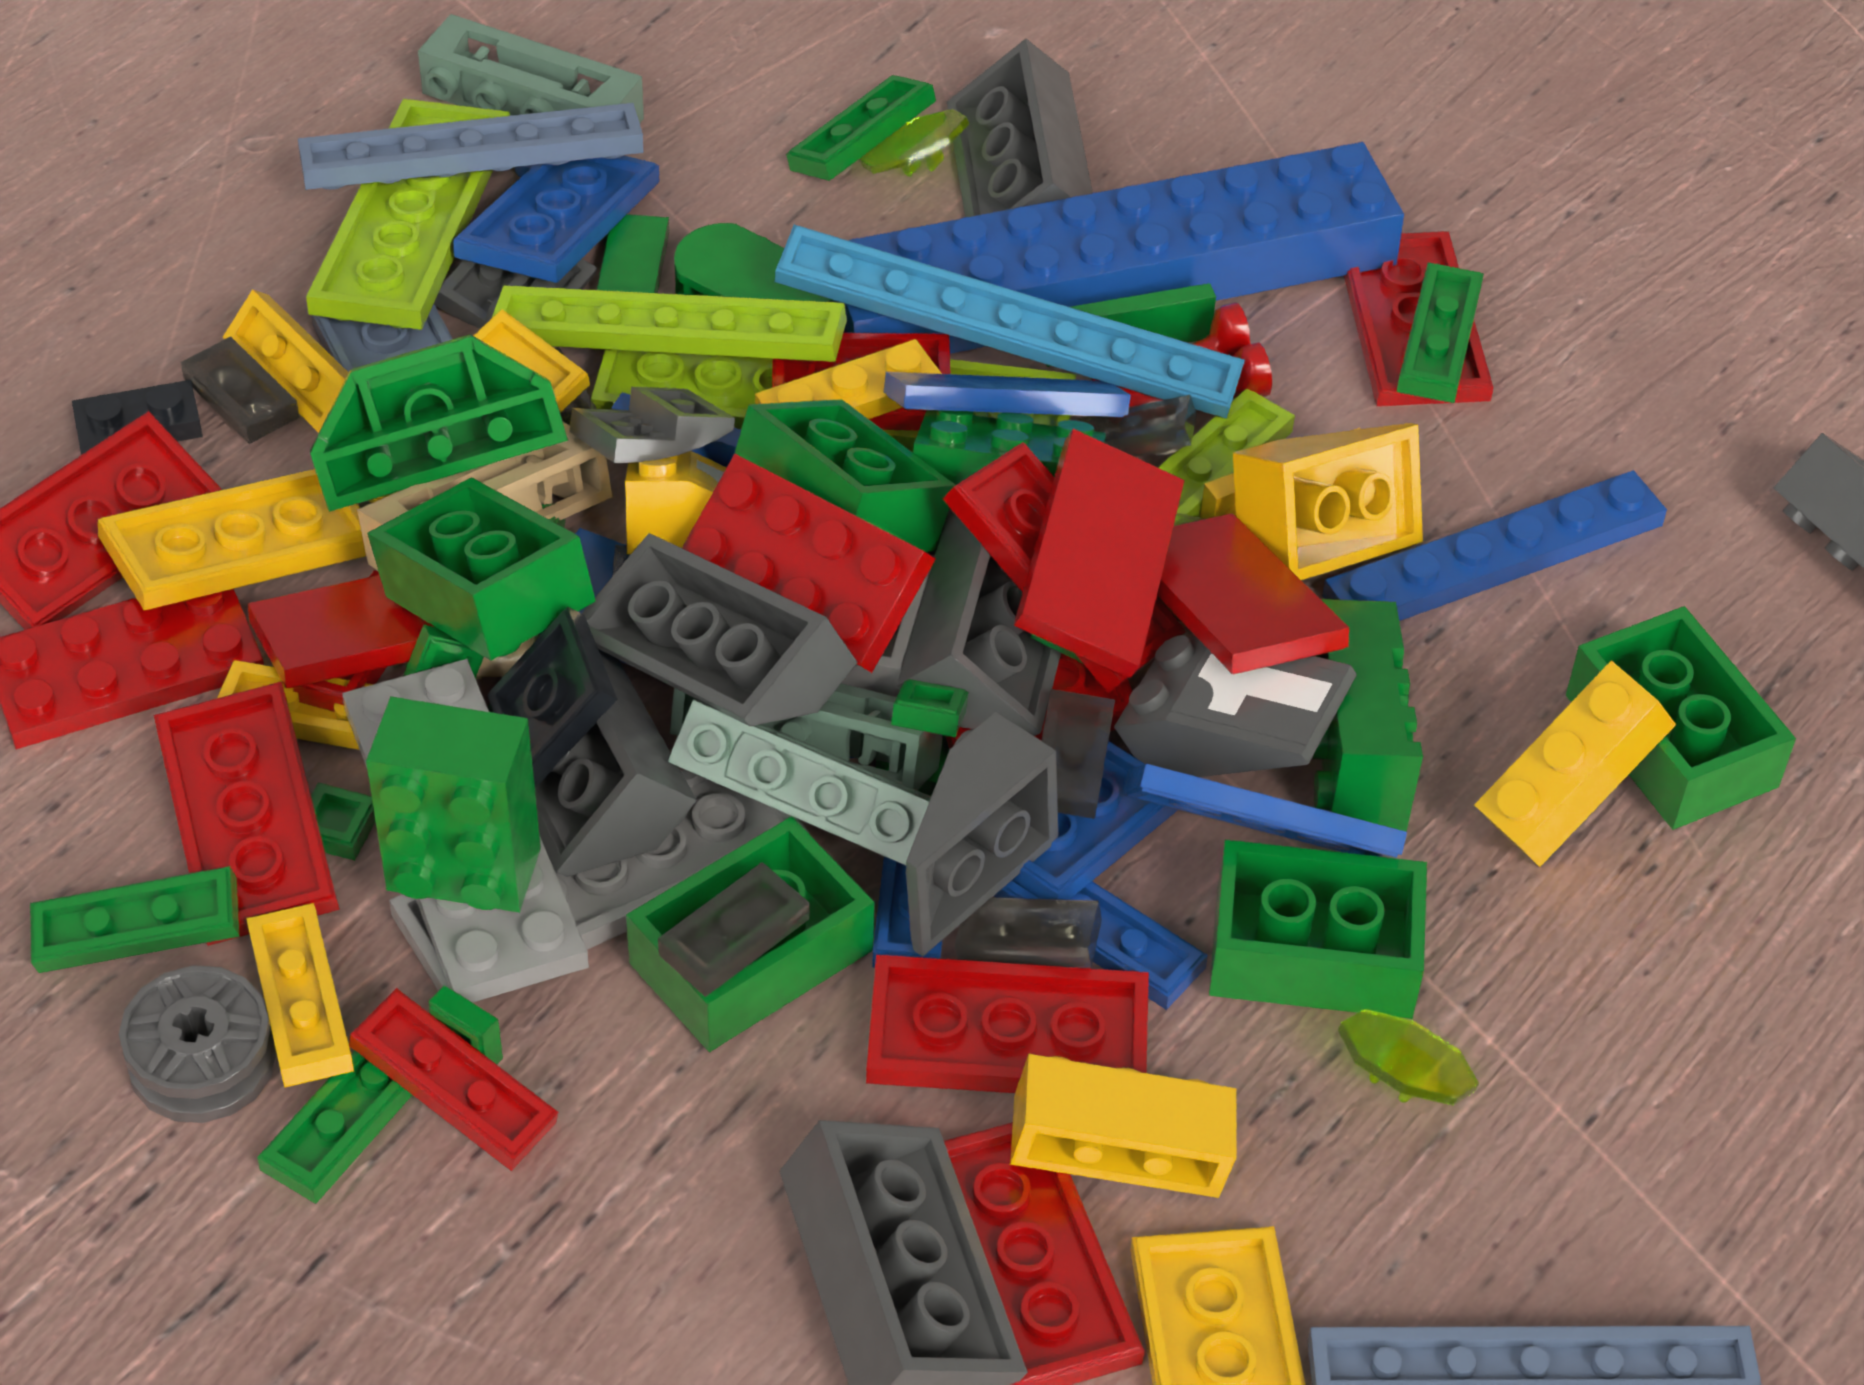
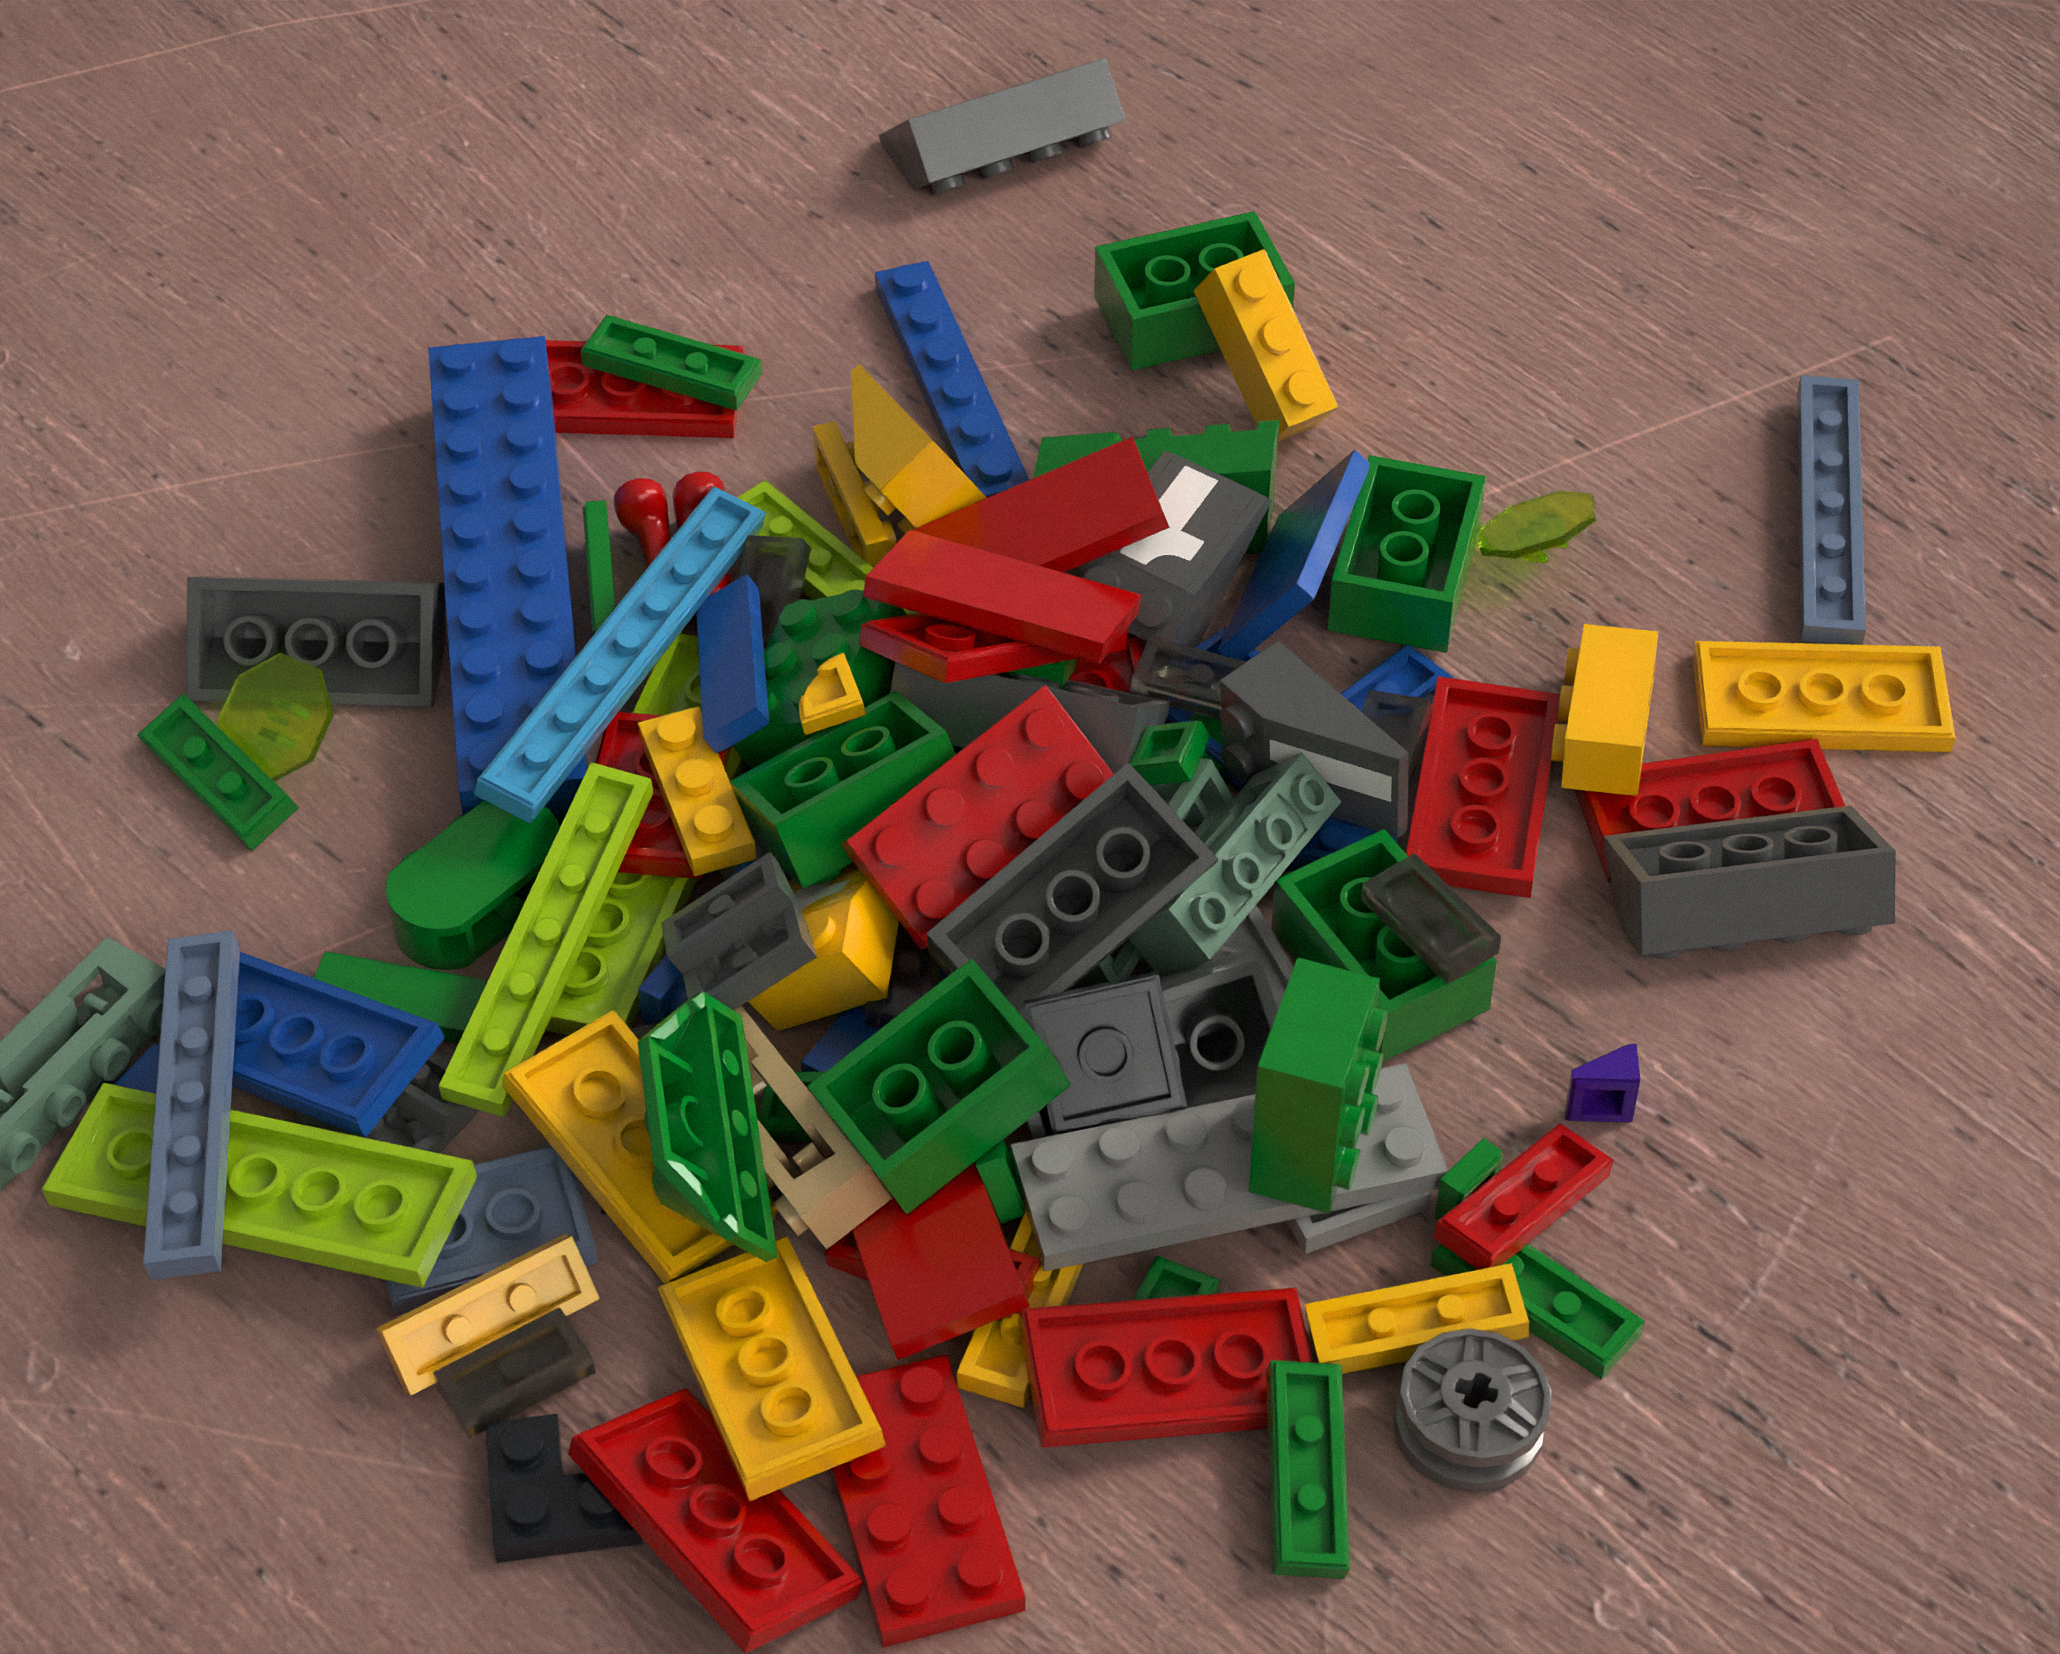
camera: 80 degrees left, 0 degrees up
none -> yellow tile [799,653,866,735]
none -> dark purple slope [1564,1044,1641,1122]

